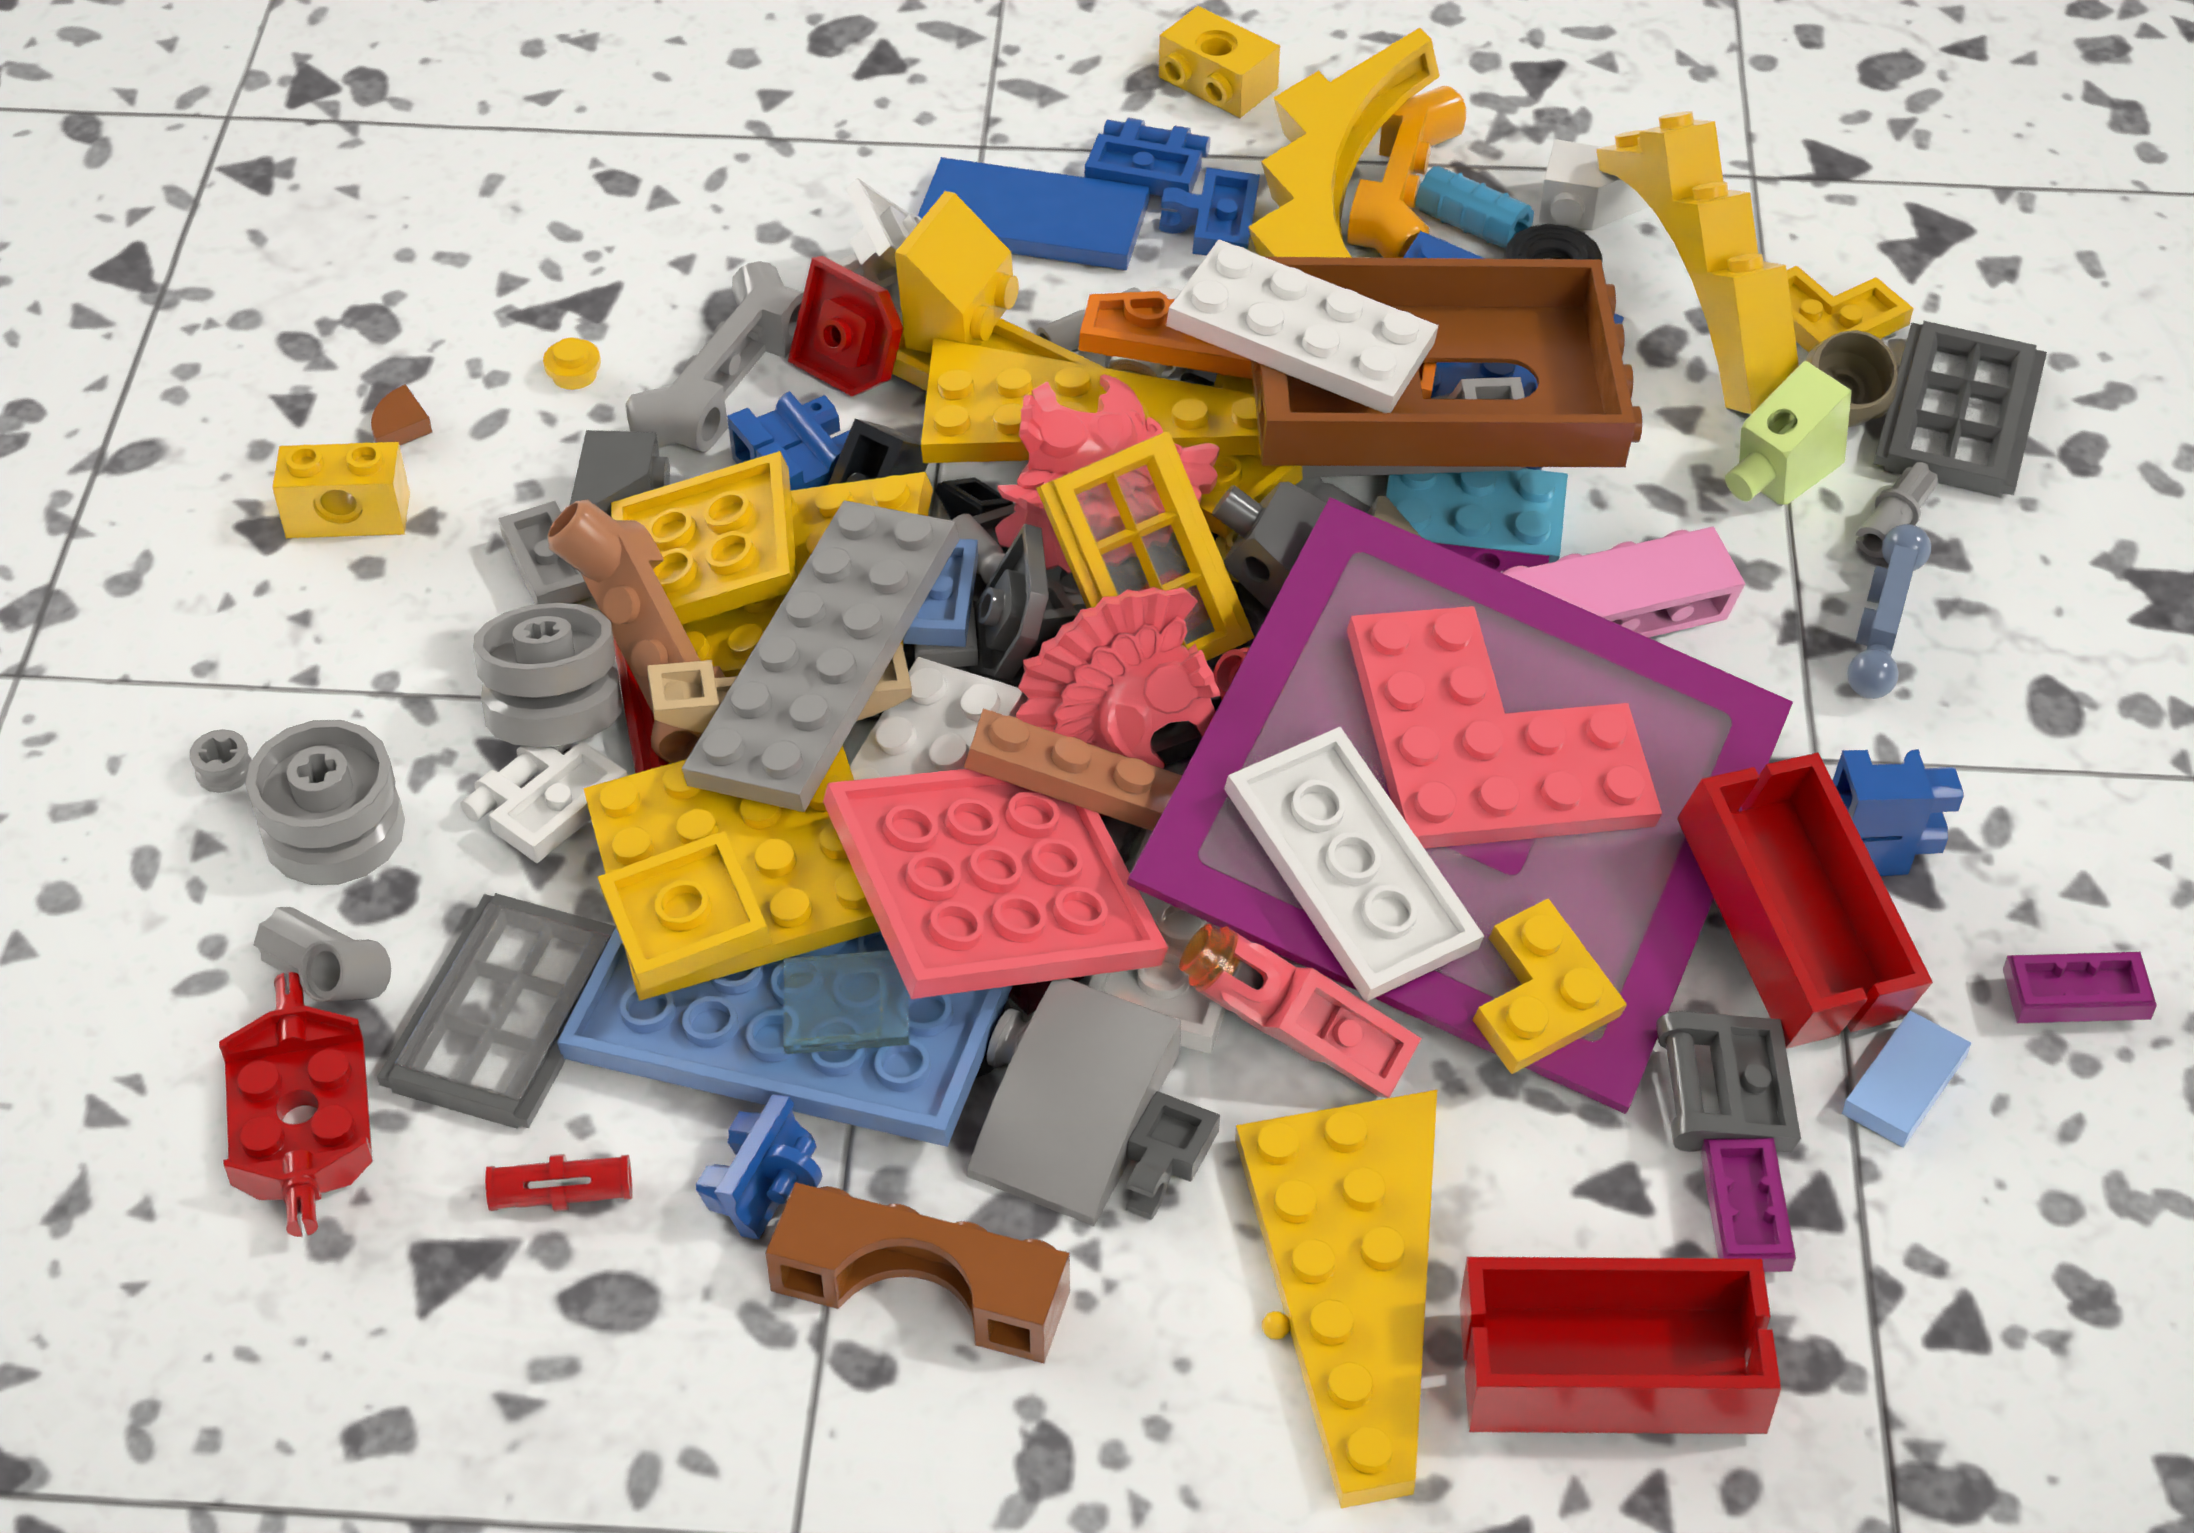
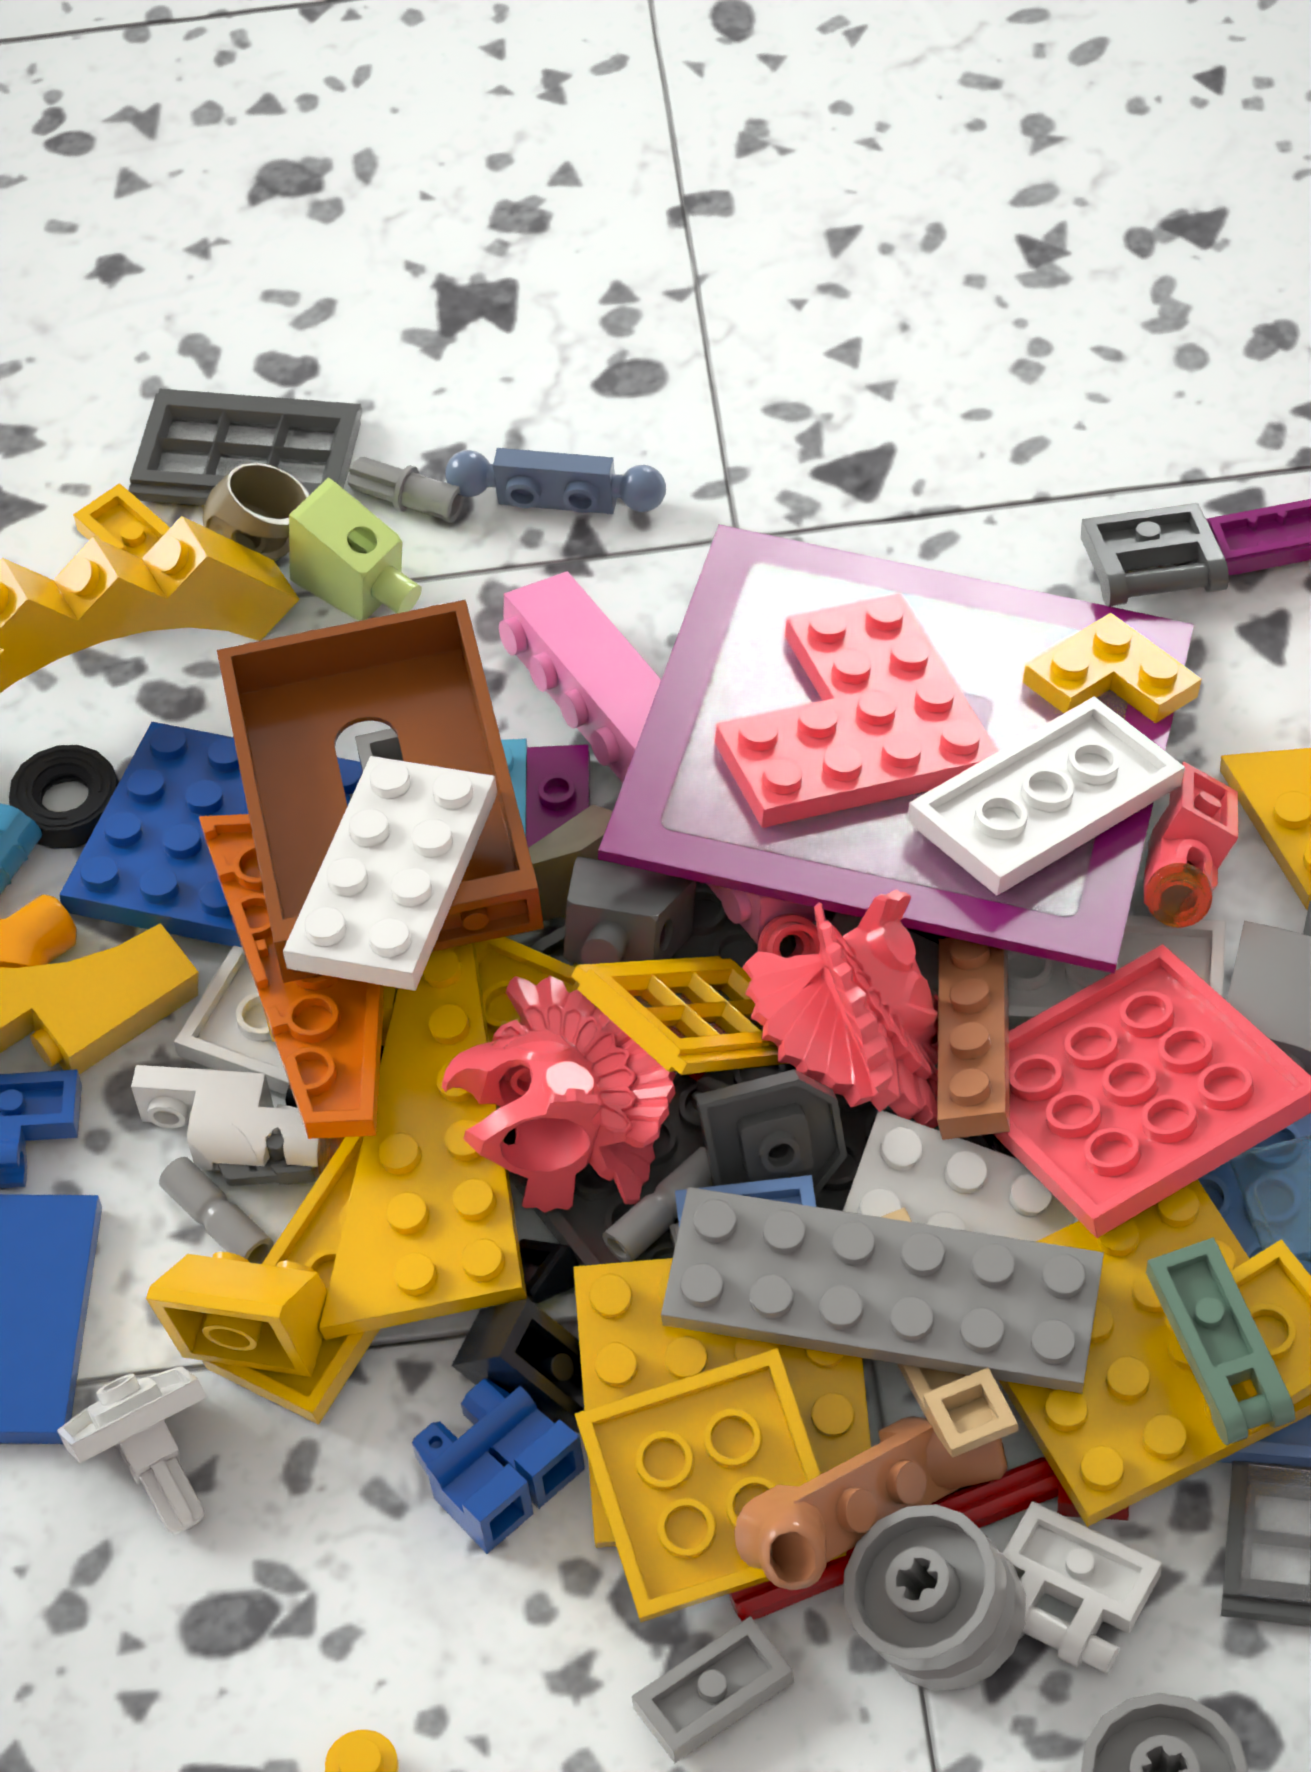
camera: 95 degrees left, 5 degrees up
dark grey slope [570,430,670,516] -> none
light grey plate [625,261,804,452] -> none
red piece [787,255,903,397] -> none
red piece [1677,752,1933,1049] -> none
blue hips [1833,749,1964,876] -> none
light blue tile [1842,1010,1971,1148] -> none
magenta plate [2003,952,2157,1023] -> none
none -> sand green plate [1146,1237,1295,1445]

